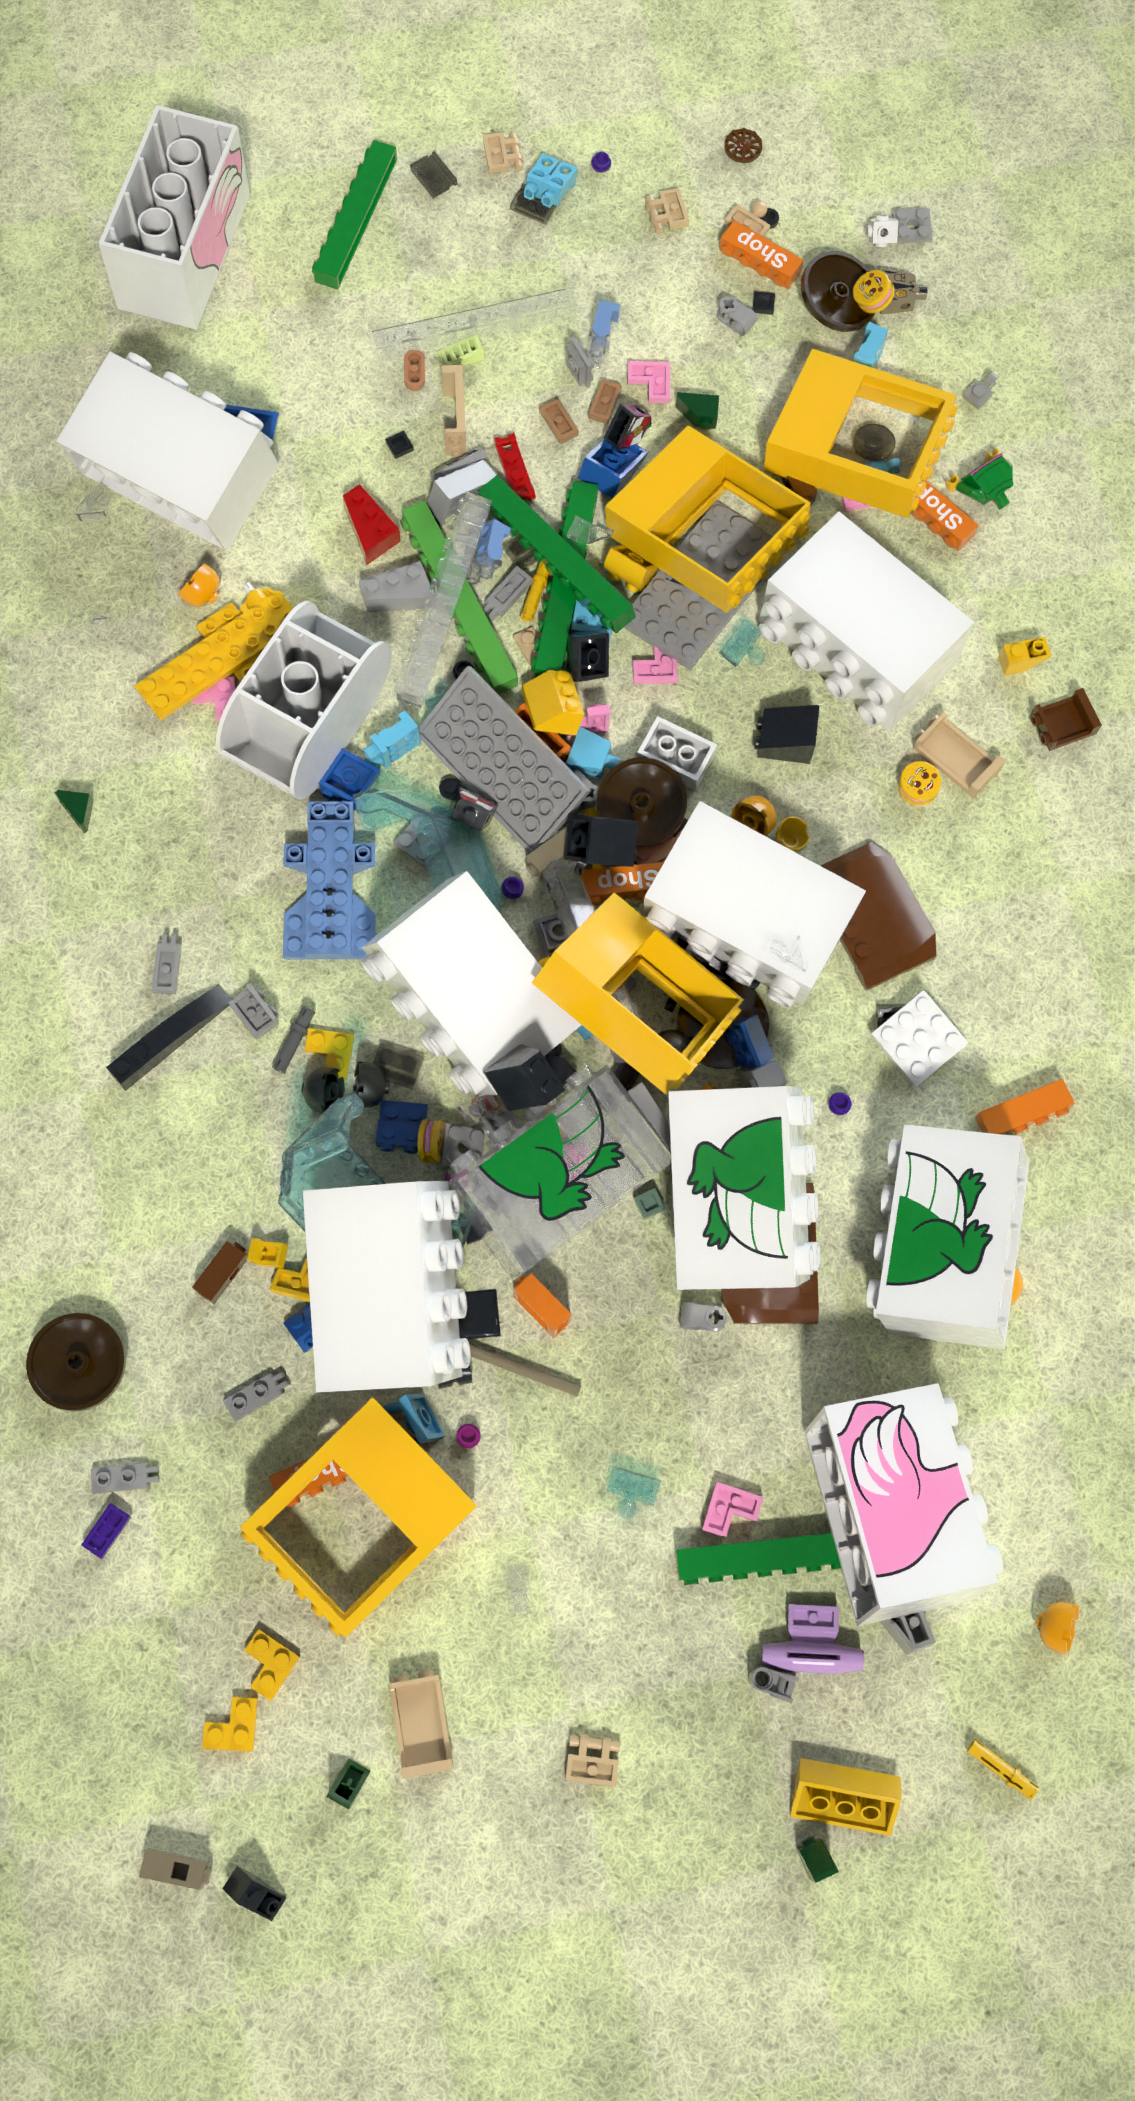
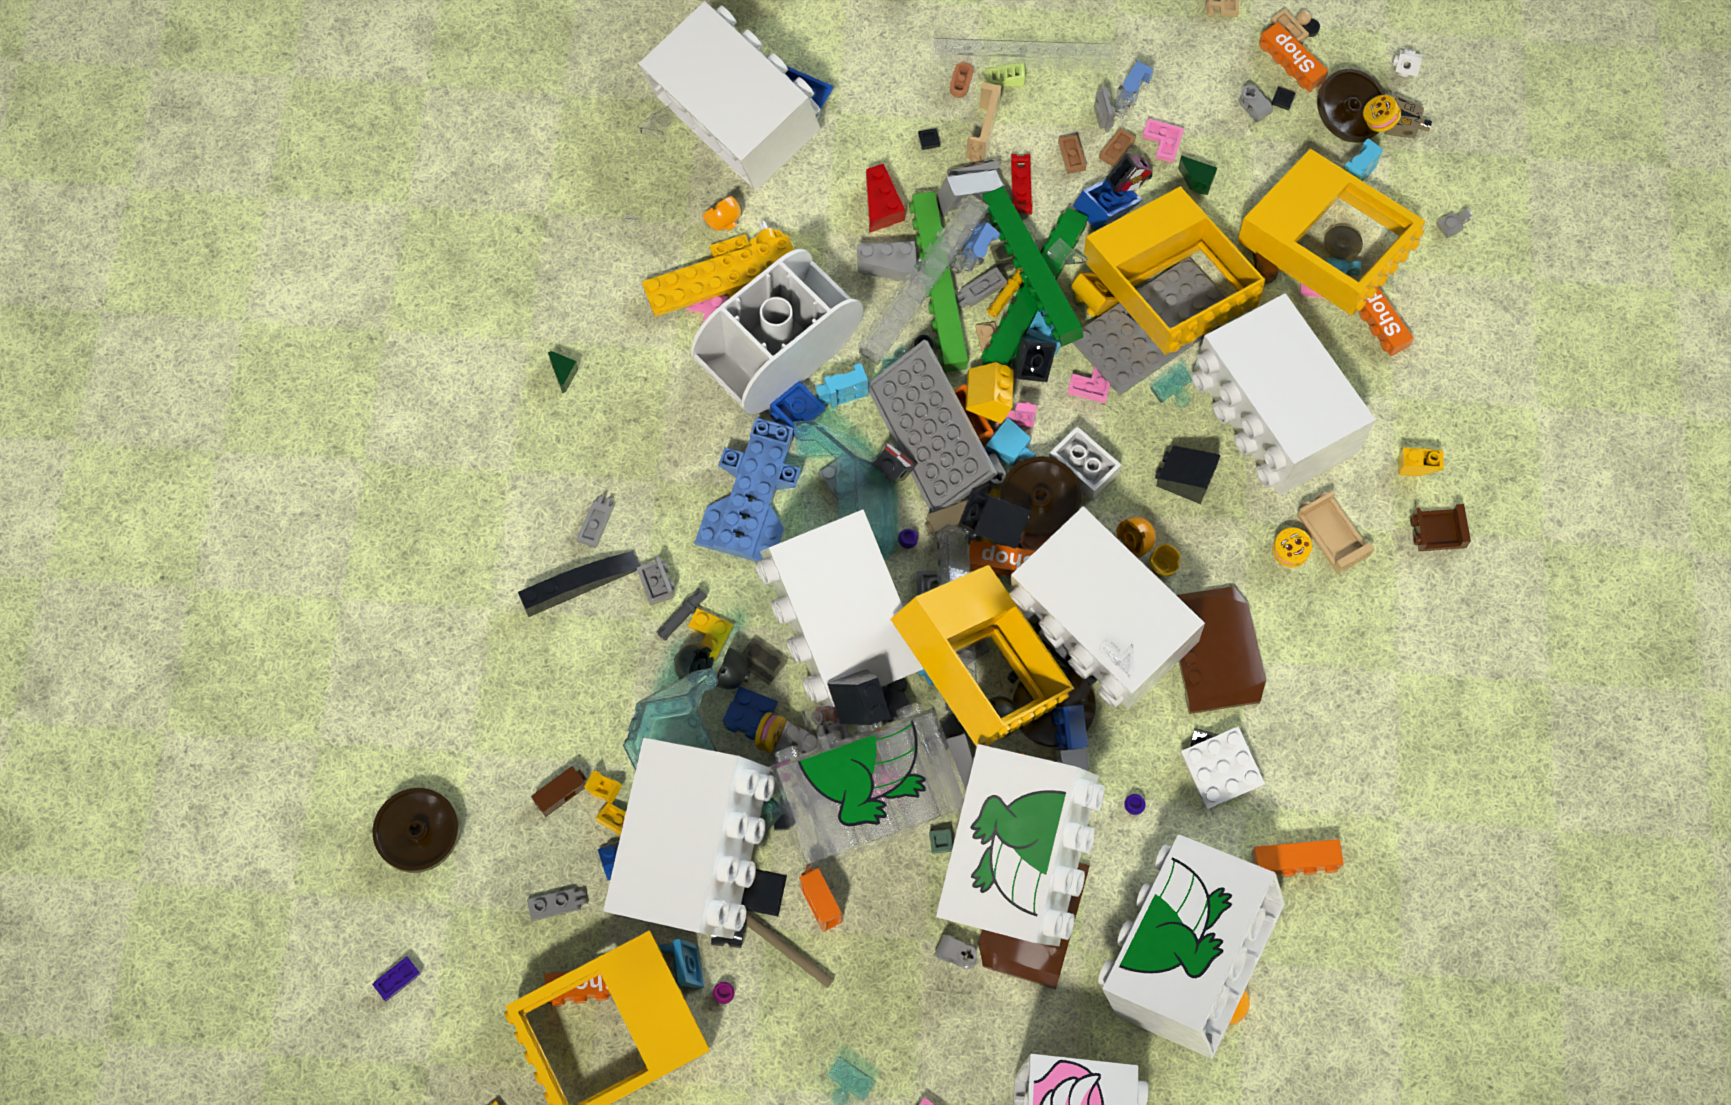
camera: 20 degrees right, 5 degrees down
light grey hinge [91,1463,159,1494] -> none
black plate [439,778,461,800] -> none
light grey piece [892,208,933,243] -> none
green torso [946,448,1014,510] -> none

